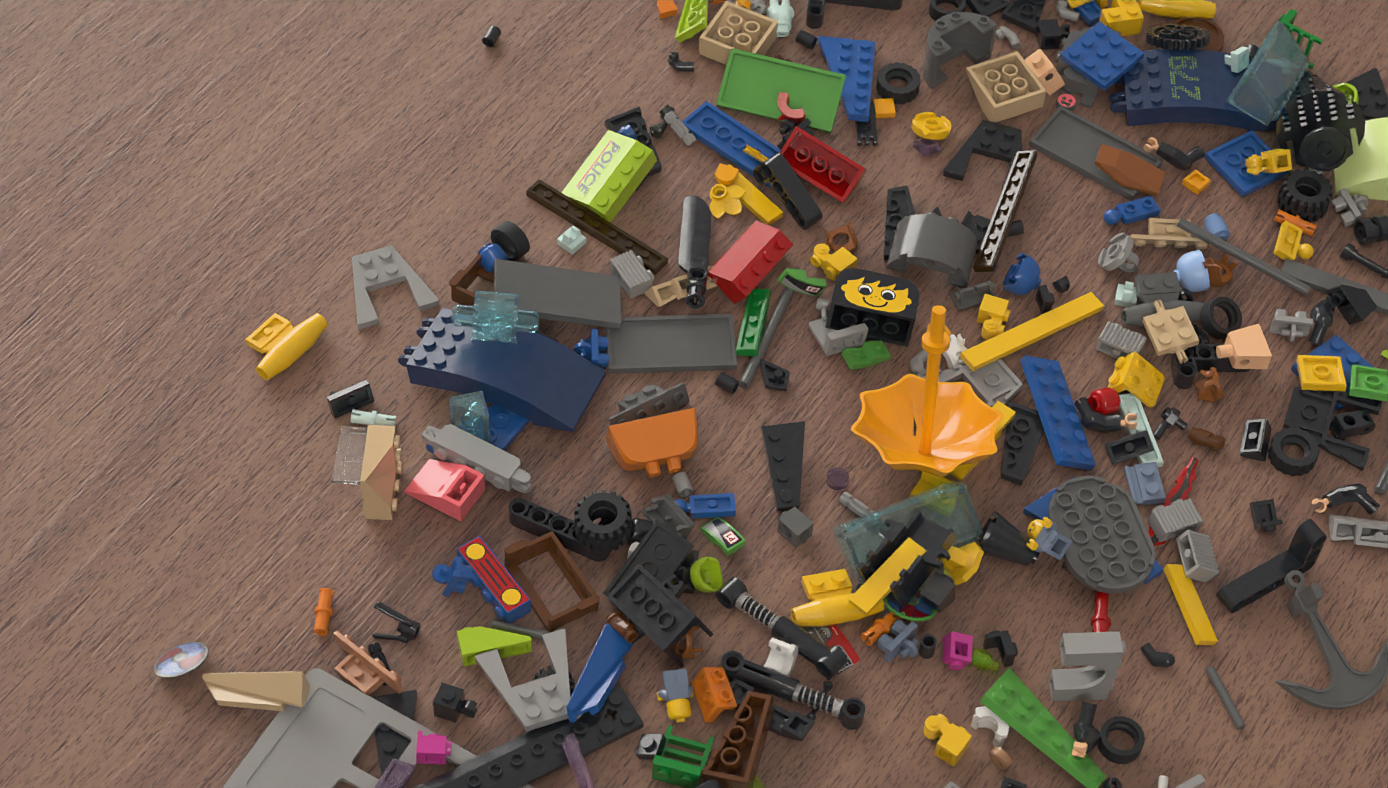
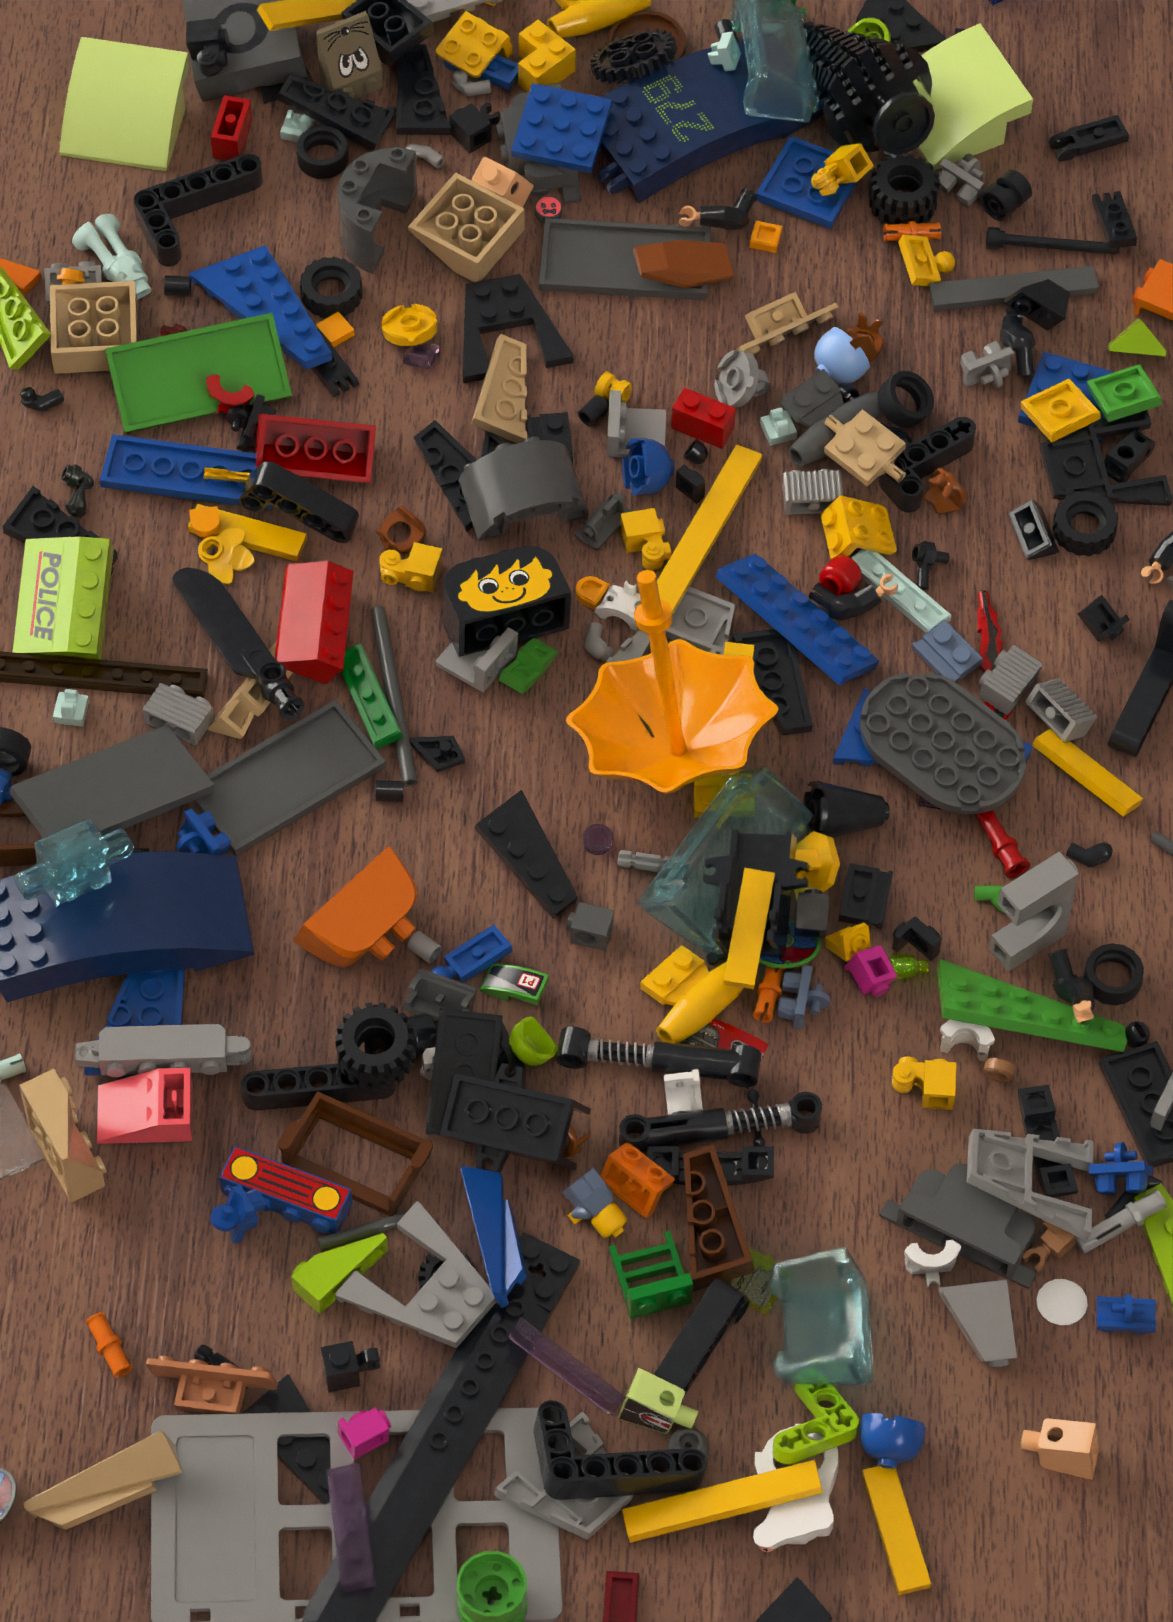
camera: 30 degrees left, 5 degrees up
black plant [372,602,421,643] -> none
clear light blue slope [449,391,491,443] -> none
reddish brown arm [604,612,638,643] -> none
dark grey bracket [609,382,690,425] -> none
blue plate [618,124,638,139] -> none
black plate [635,734,667,760] -> none
light grey axle [664,111,696,146] -> none
slope [778,268,827,296] -> none
light grey hand [816,298,829,321] -> none
black hinge [918,634,937,659] -> none
dark brown tile [973,150,1038,272] -> none
sand blue piece [1026,517,1073,560] -> none
blue plate [1103,196,1161,225] -> none
black slope [1104,430,1154,464] -> none
dark grey piece [1177,217,1310,296] -> none
reddish brown arm [1188,427,1225,451] -> none
medium blue brick [1204,213,1230,241] -> none
light nougat torso [1216,324,1272,369] -> none
none -> tan wing [471,334,527,443]
none -> yellow wheel [594,371,633,402]
none -> light grey bracket [607,390,666,458]
none -> red brick [671,387,736,449]
none -> yellow bracket [824,923,871,961]
none -> black plate [838,863,893,929]

